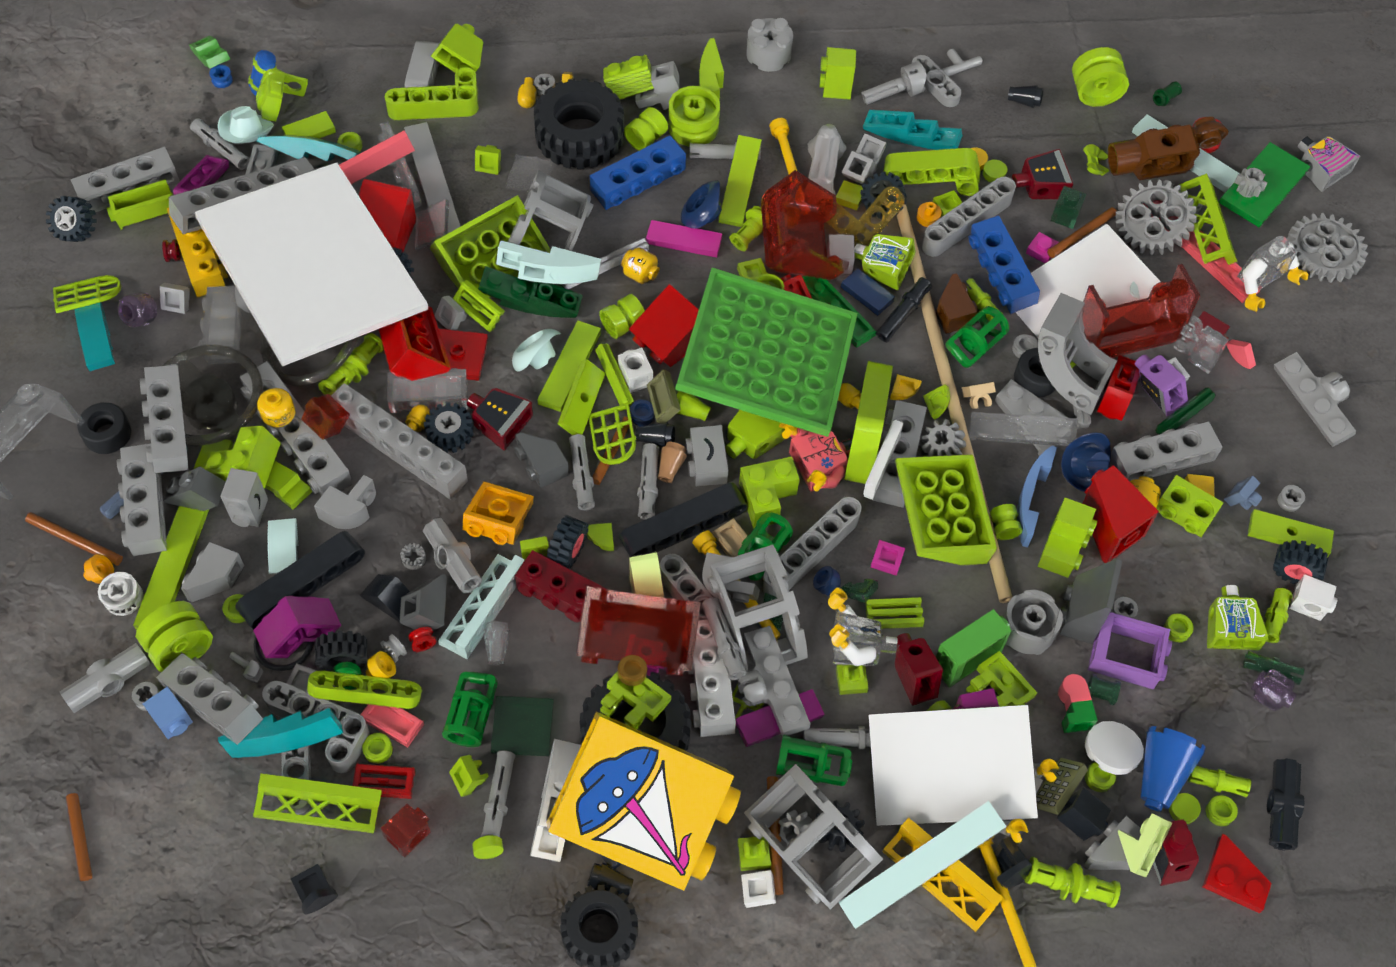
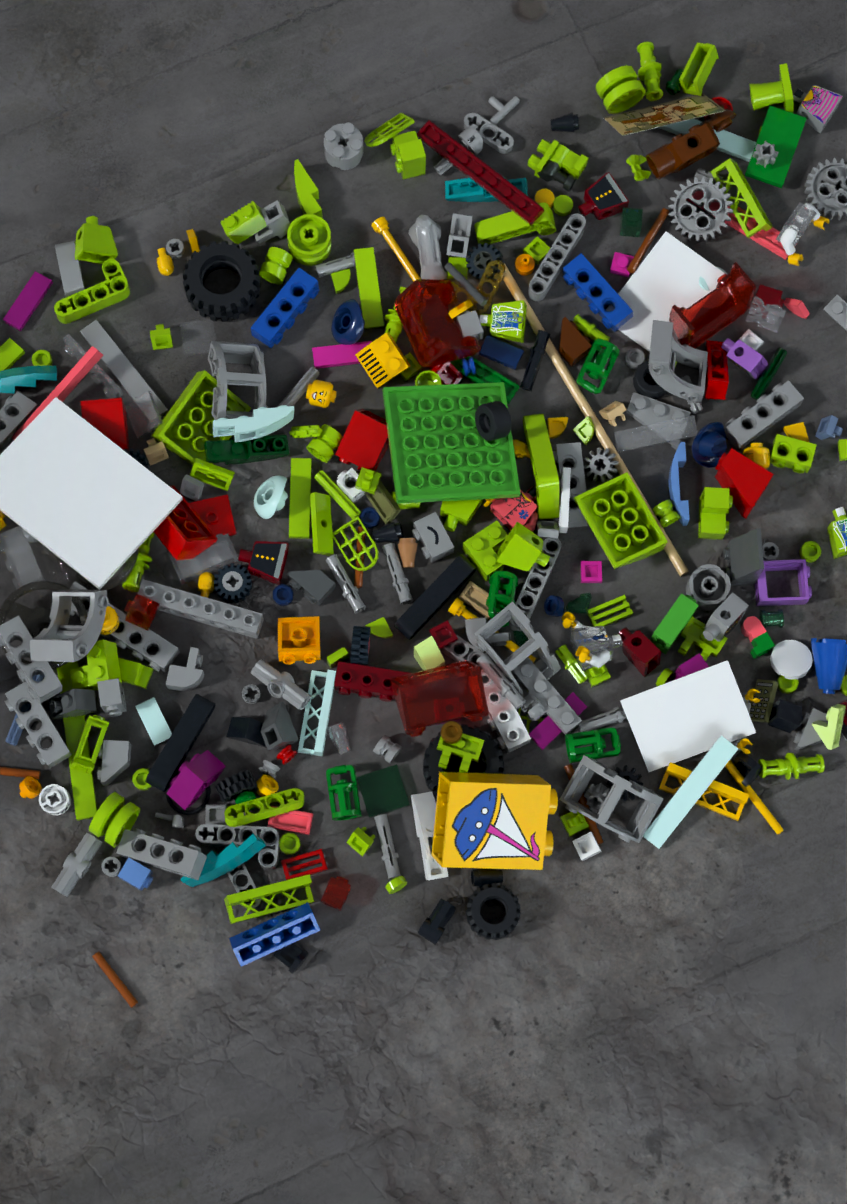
camera: 20 degrees left, 15 degrees up
none -> magenta tile [3,271,53,331]
none -> light grey window [30,589,109,662]
none -> lime window [70,715,109,774]
none -> tan tile [144,438,169,466]
none -> blue brick [229,902,320,967]
none -> dark blue tile [273,584,294,606]
none -> lime axle [289,425,323,438]
none -> lime tile [331,269,351,294]
none -> yellow slope [355,332,411,388]
none -> lime tile [355,467,381,495]
none -> lime window [364,113,415,147]
none -> light grey wheel [373,735,402,764]
none -> dark red tile [417,120,544,225]
none -> black piece [417,898,456,945]
none -> dark red plate [429,620,458,650]
none -> dark grey bar [445,263,487,306]
none -> yellow tile [448,300,473,319]
none -> blue bush [462,357,476,376]
none -> black tyre [475,401,512,441]
none -> lime torso [497,522,550,571]
none -> lime hips [527,139,588,192]
none -> light grey tile [536,520,559,538]
none -> lime axle [555,644,588,684]
none -> sticker [604,93,726,136]
none -> lime piece [637,42,663,101]
none -> lime window [679,42,719,96]
none -> light grey torso [703,592,749,642]
none -> lime plant [749,63,794,113]

